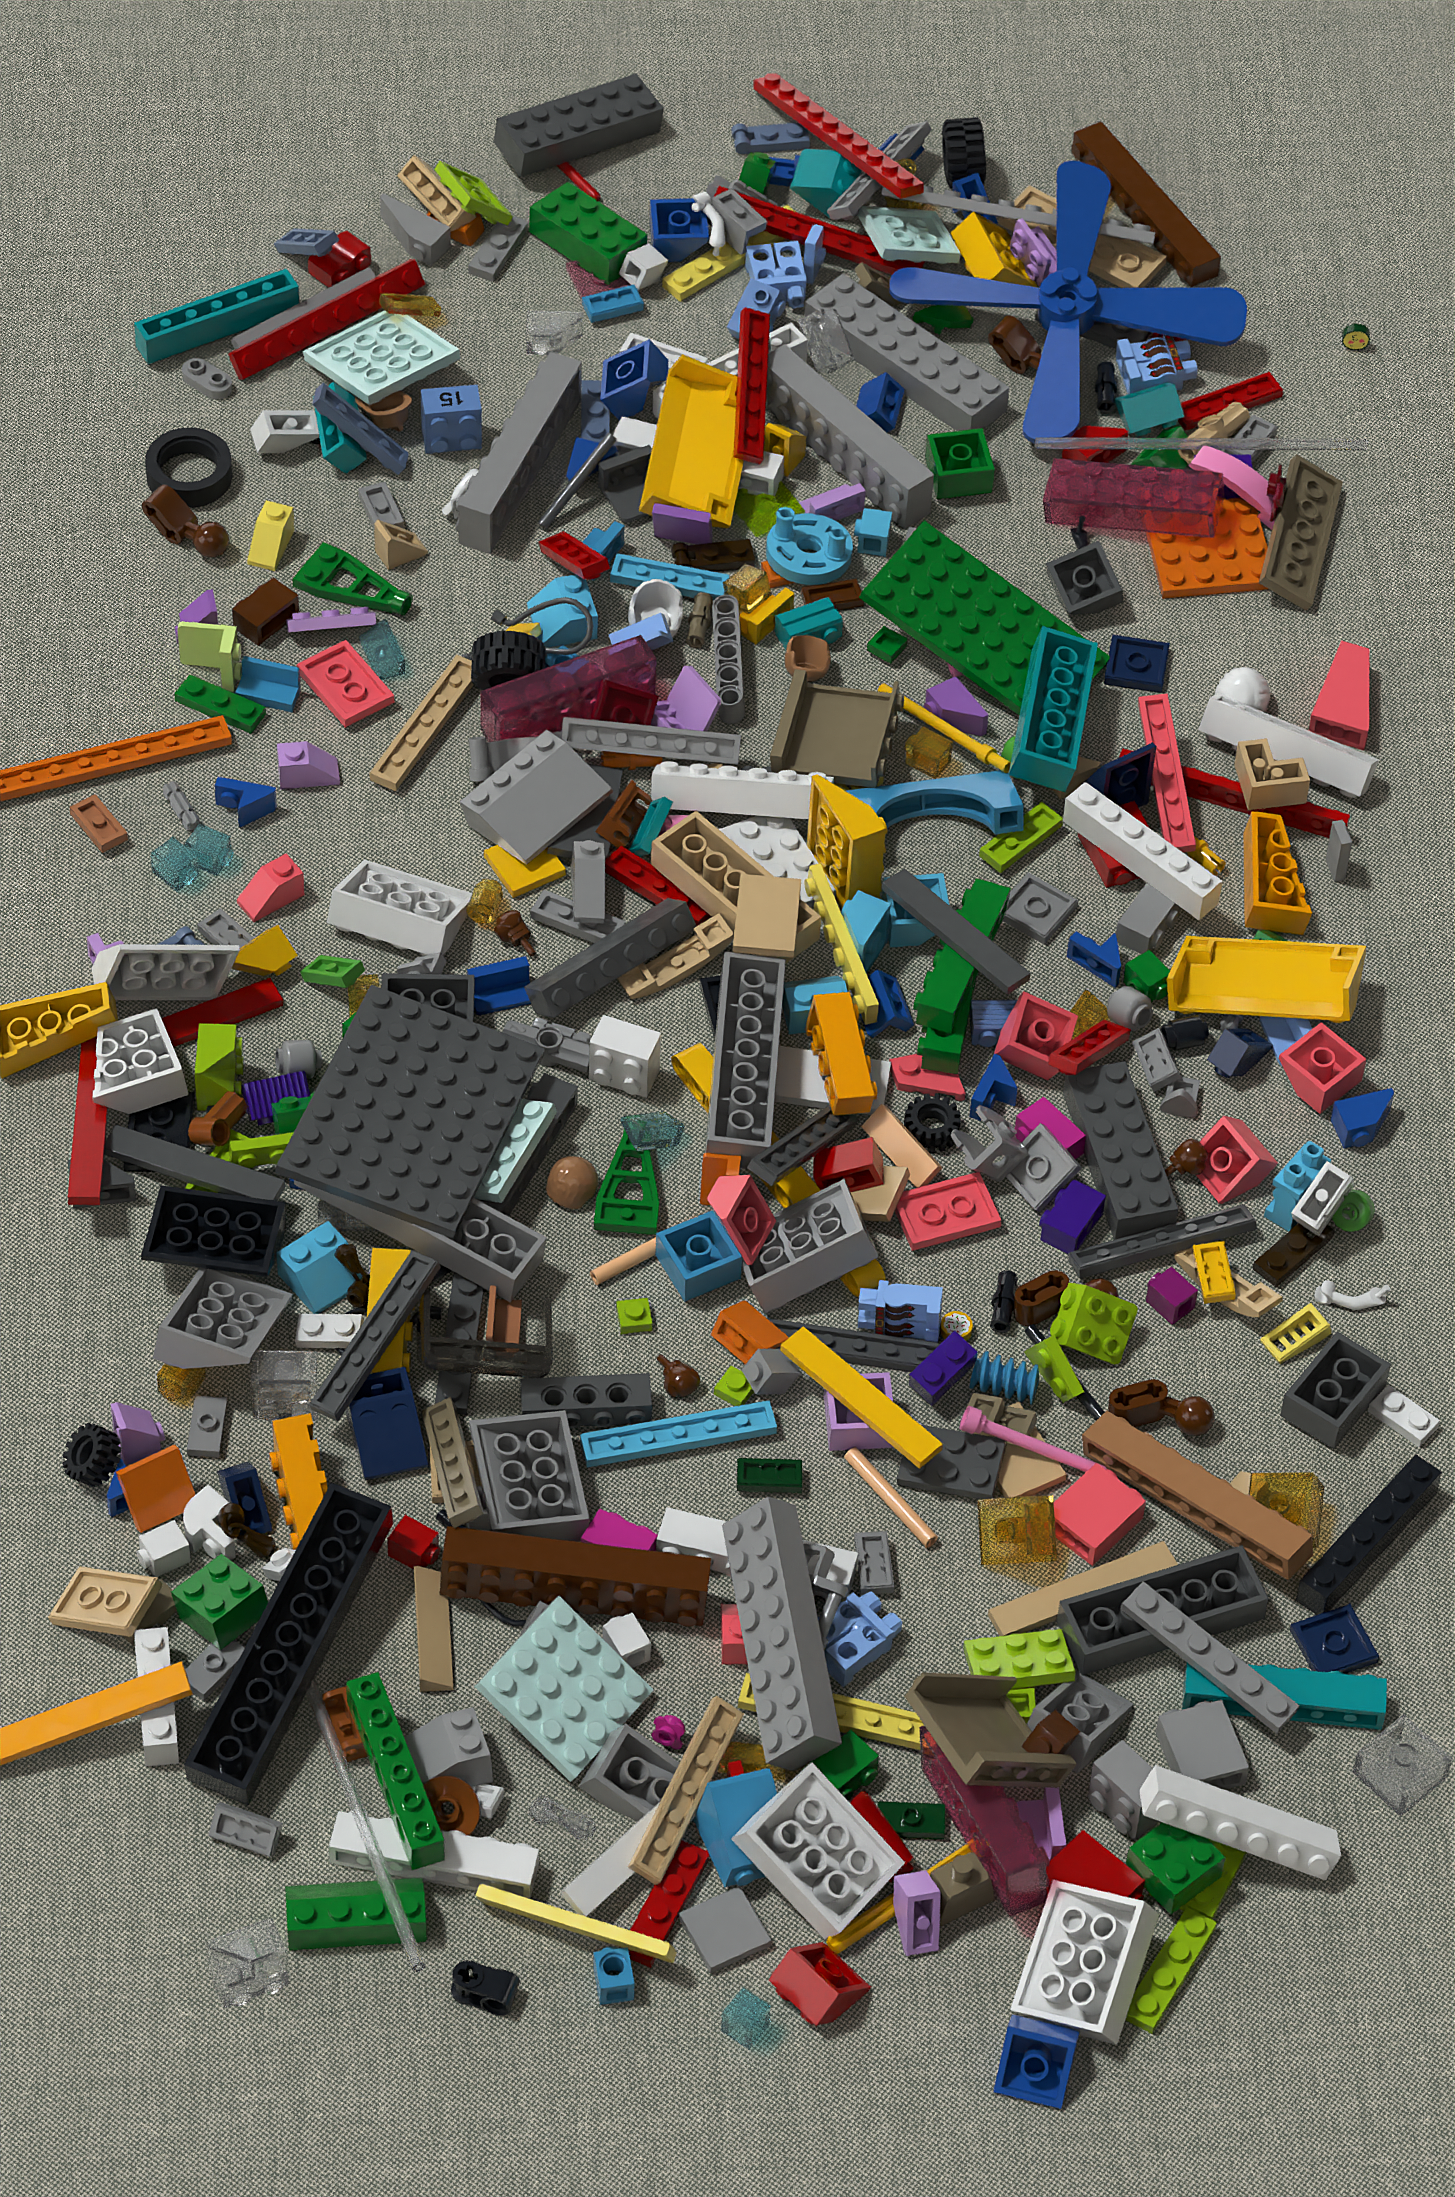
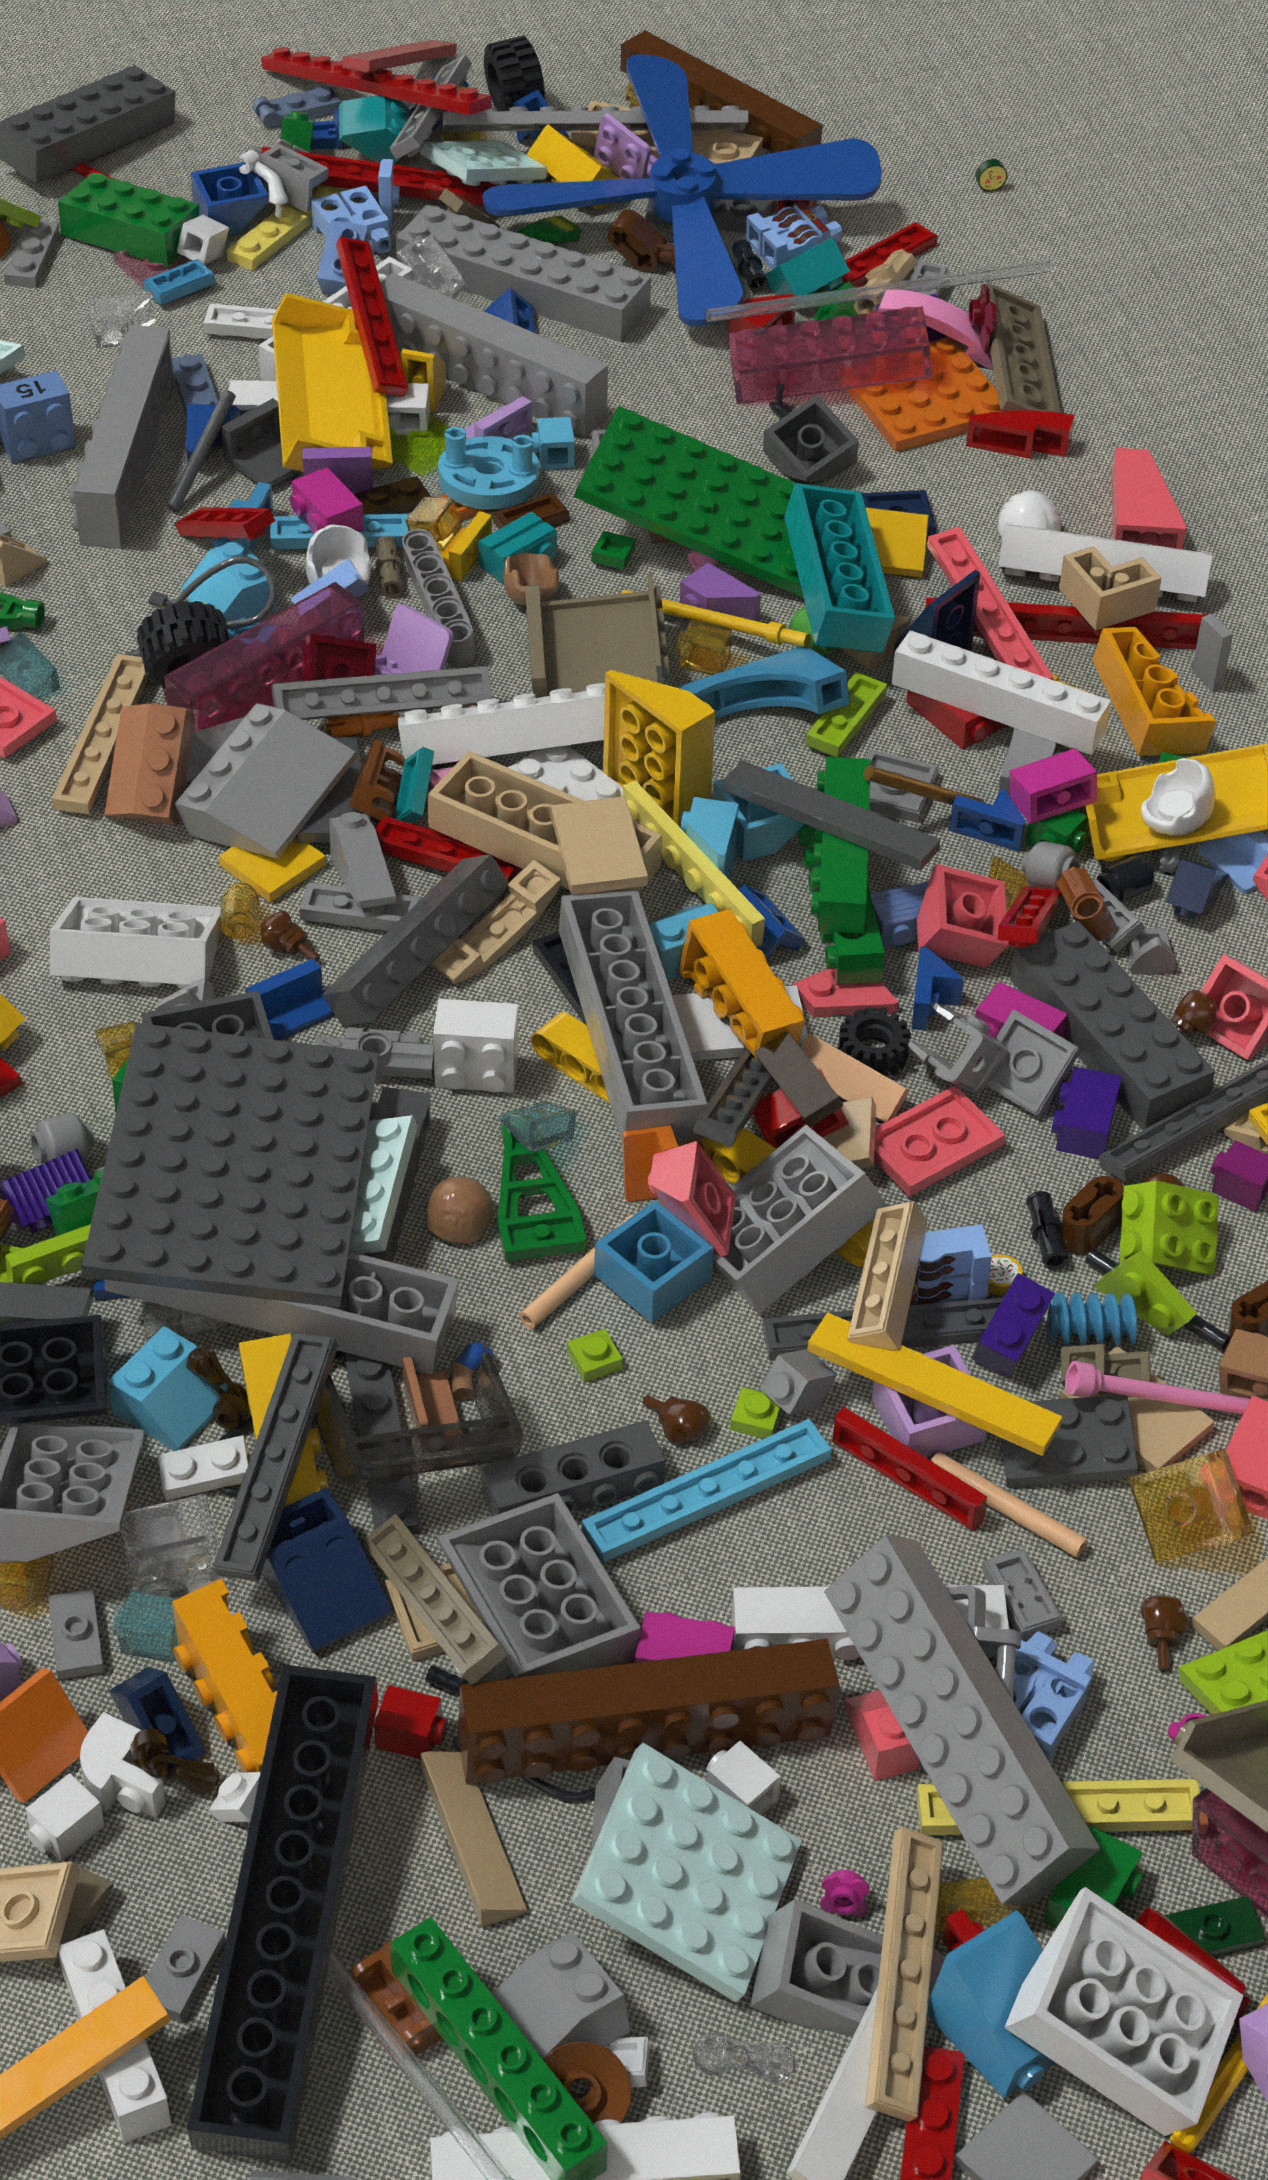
camera: 15 degrees left, 5 degrees down
green brick [171,1553,268,1650] -> none
bright green plate [300,955,366,988] -> none
white piece [442,469,478,519] -> none
blue slope [600,339,669,421] -> none
orange panel [711,1301,789,1365] -> none
dark green plate [737,1458,802,1493] -> none
green brick [925,428,995,499] -> none
none -> nougat slope [104,703,195,826]
none -> clear light blue brick [112,1591,178,1663]
none -> dark pink brick [290,467,364,534]
none -> red tile [342,40,457,73]
none -> arm [451,1342,494,1401]
none -> dark brown tile [754,1031,844,1127]
none -> red tile [832,1407,987,1531]
none -> tan slope [847,1201,927,1350]
none -> pearl gold bar [863,765,985,805]
none -> yellow tile [866,508,928,578]
none -> red slope [966,410,1075,459]
none -> dark pink brick [1009,748,1097,824]
none -> dark orange piece [1056,866,1115,941]
none -> white piece [1141,758,1215,836]
none -> reddish brown piece [1141,1595,1190,1672]

